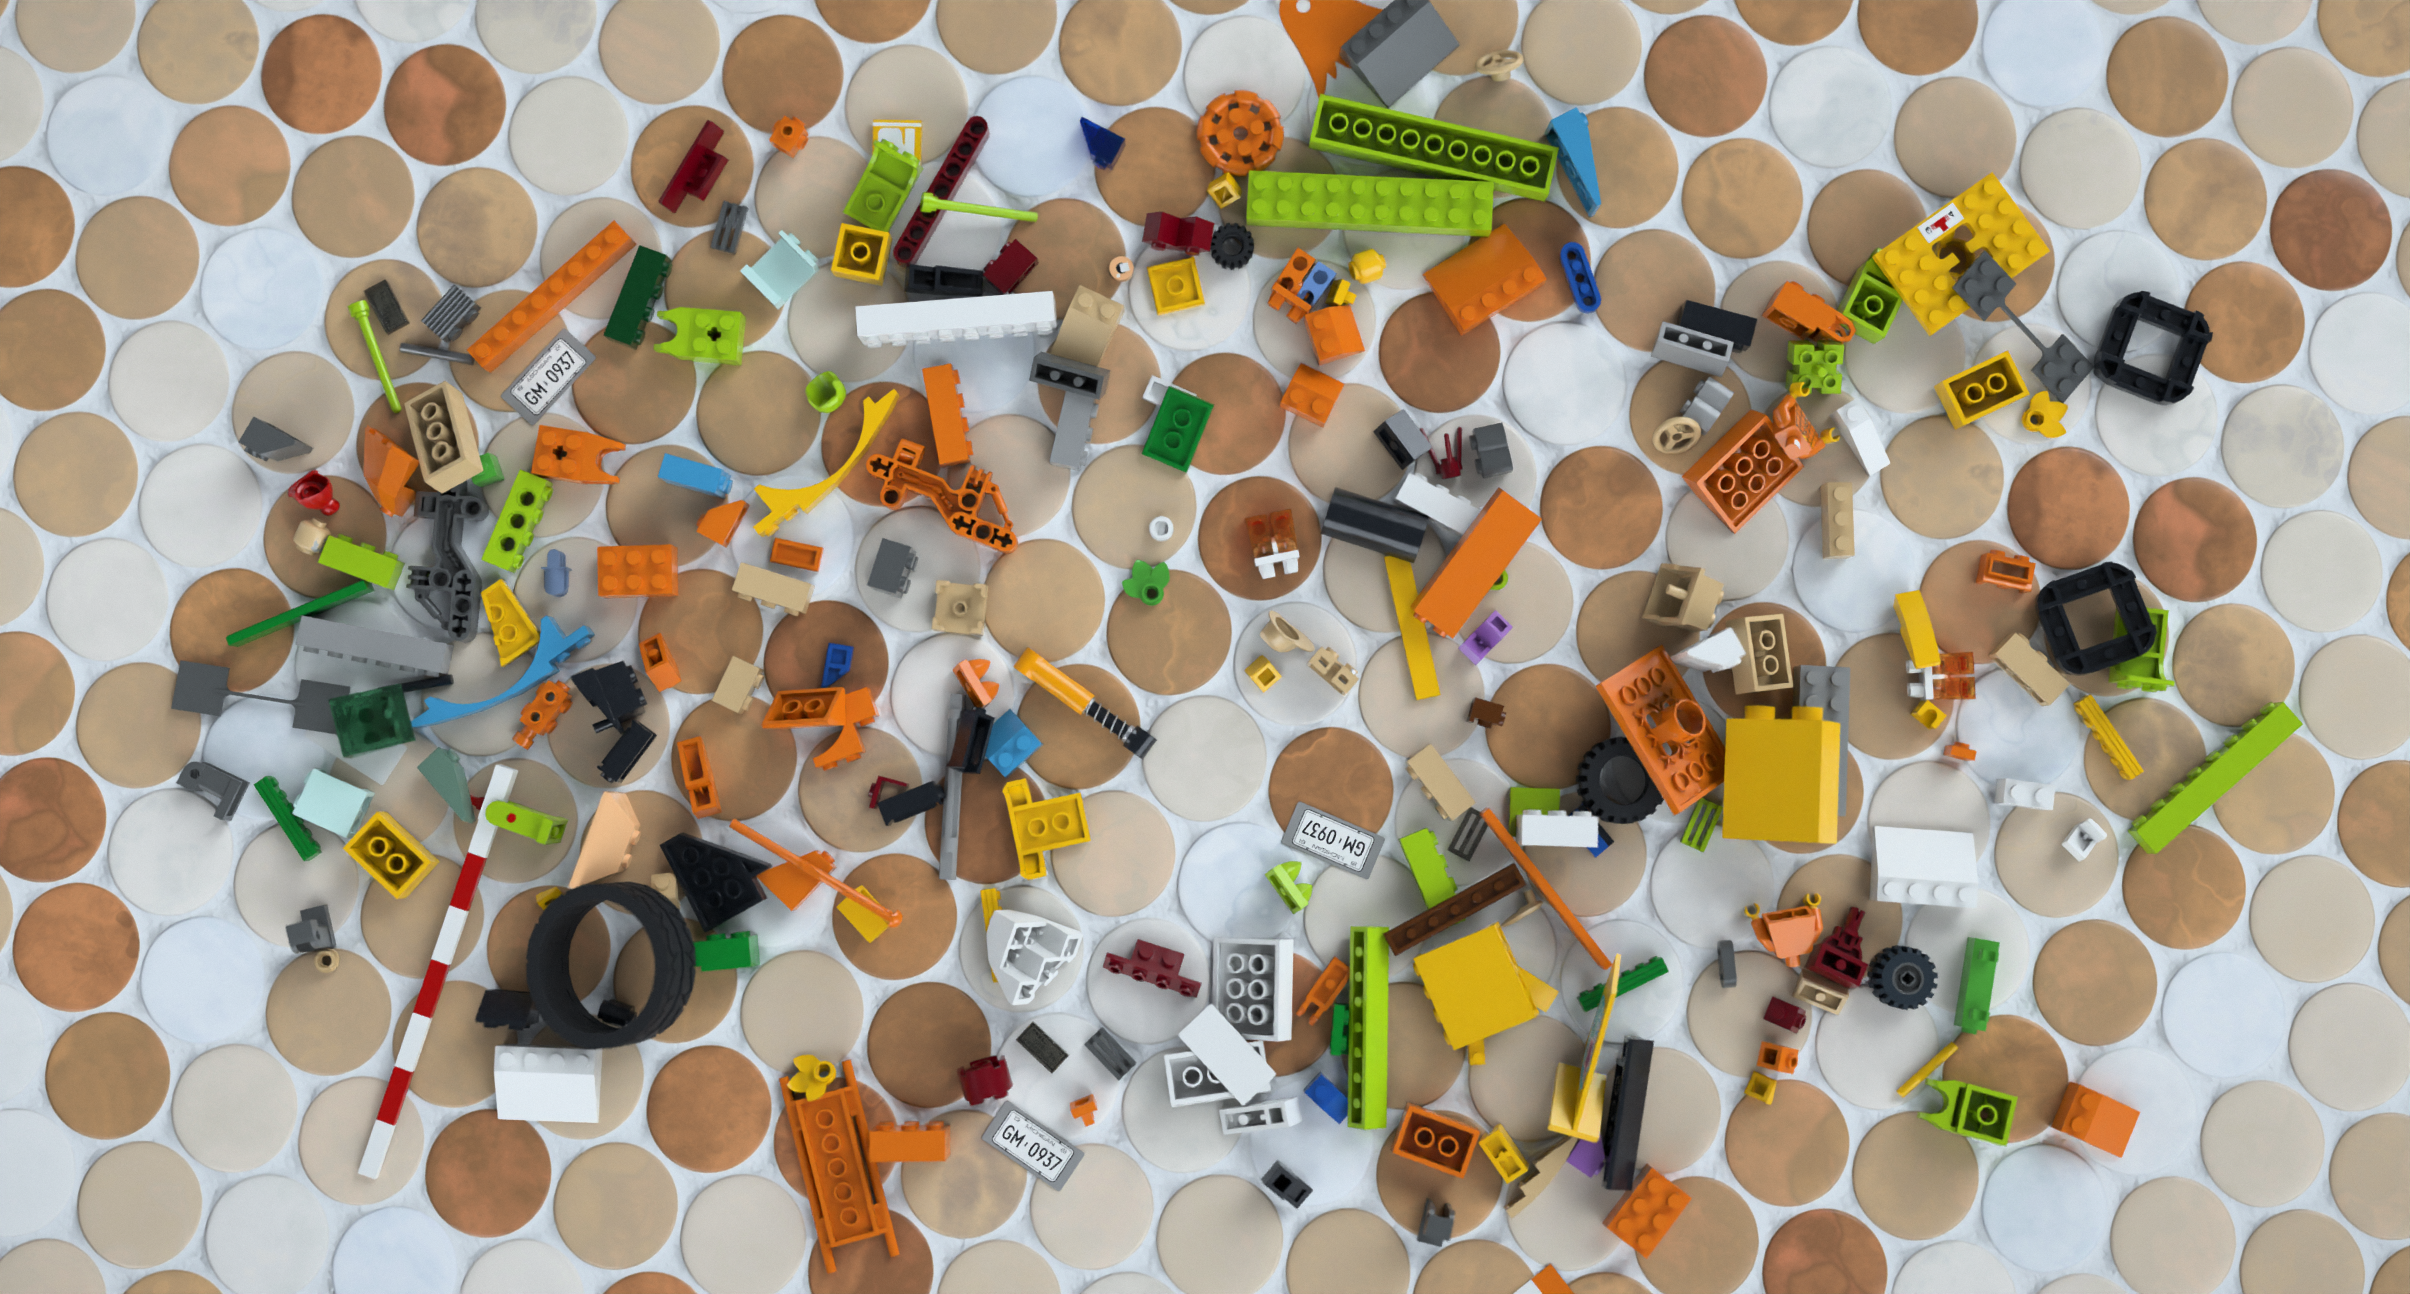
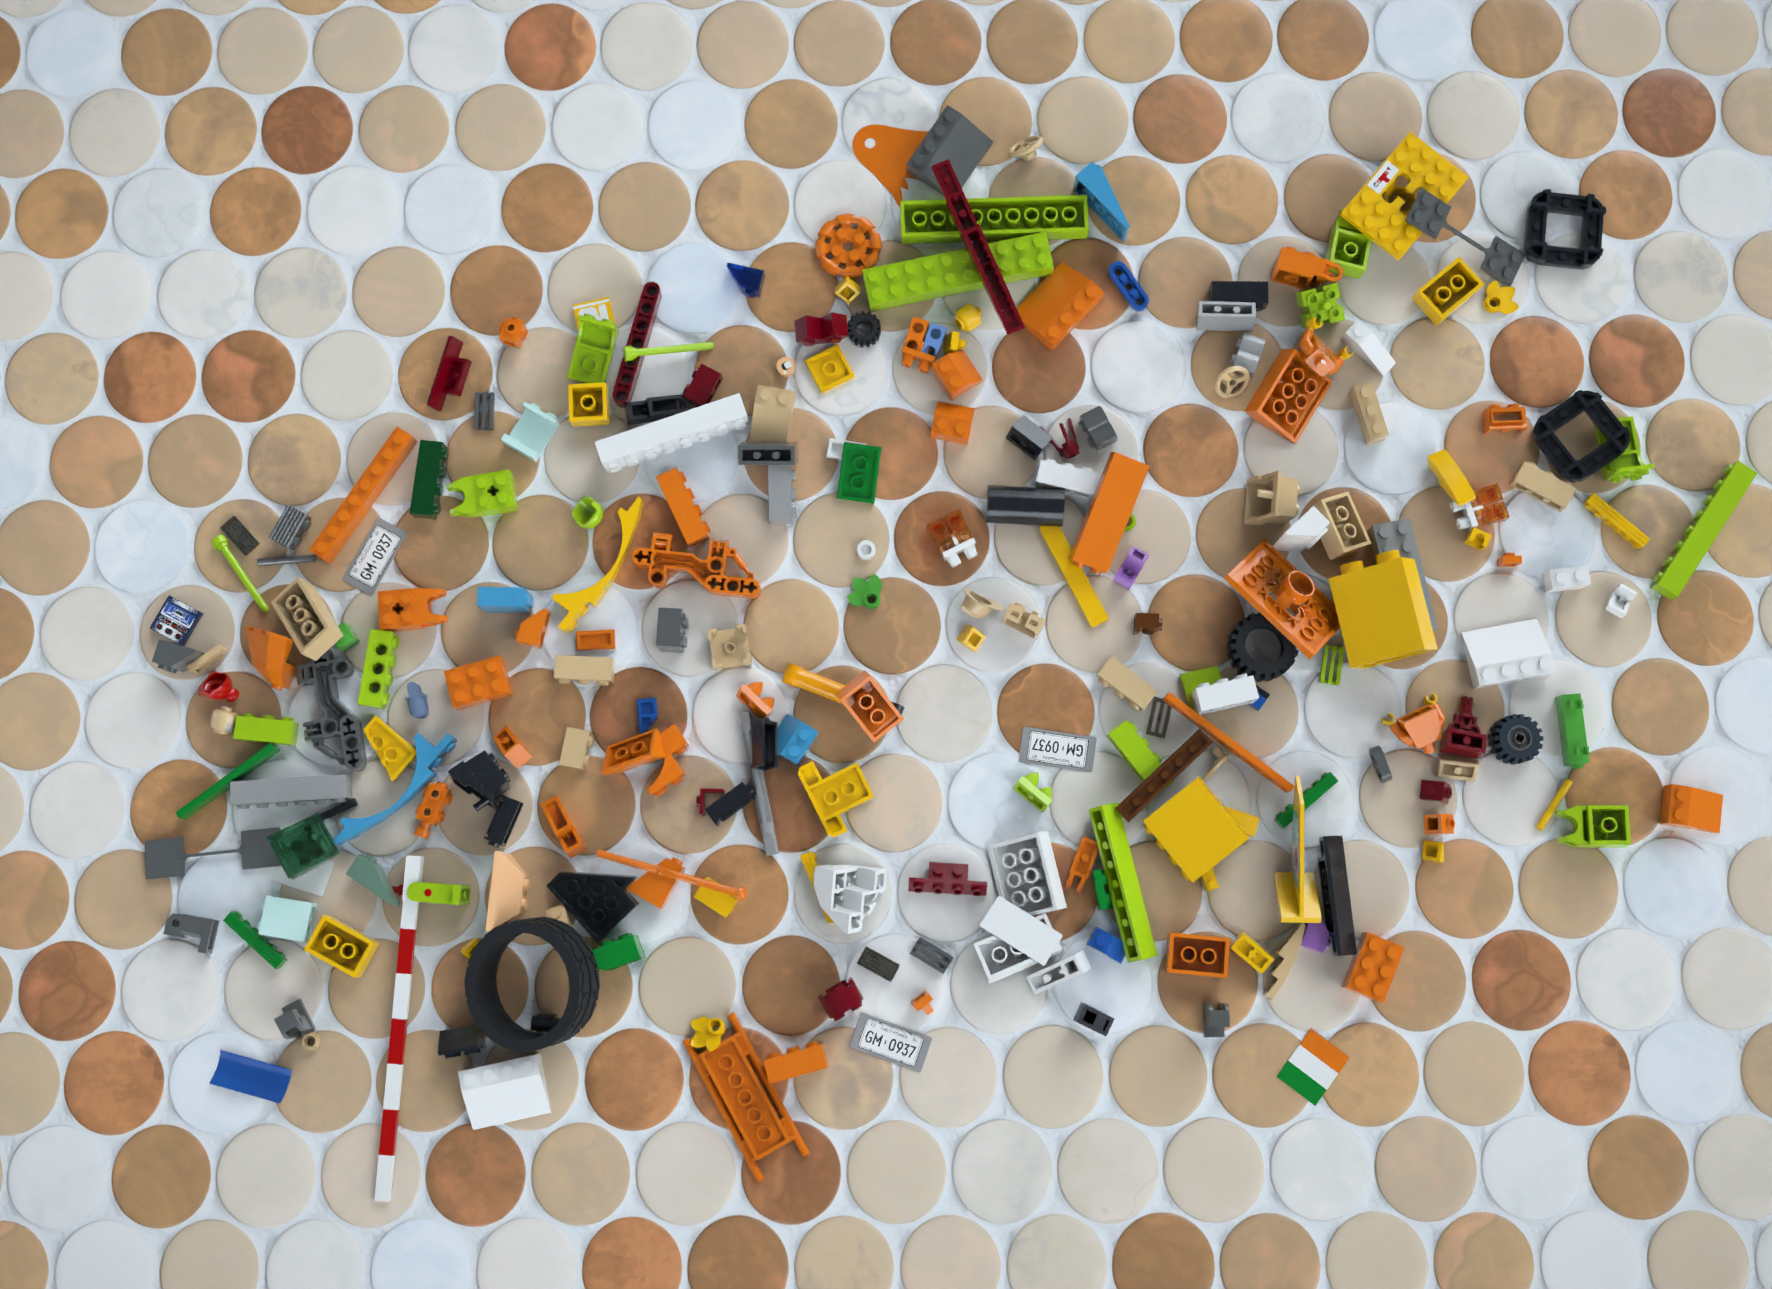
camera: 10 degrees left, 5 degrees down
none -> tile [150,595,204,646]
none -> tan tile [187,644,228,675]
none -> blue sticker [210,1050,291,1103]
none -> orange slope [835,670,904,743]
none -> dark red slope [931,159,1025,335]

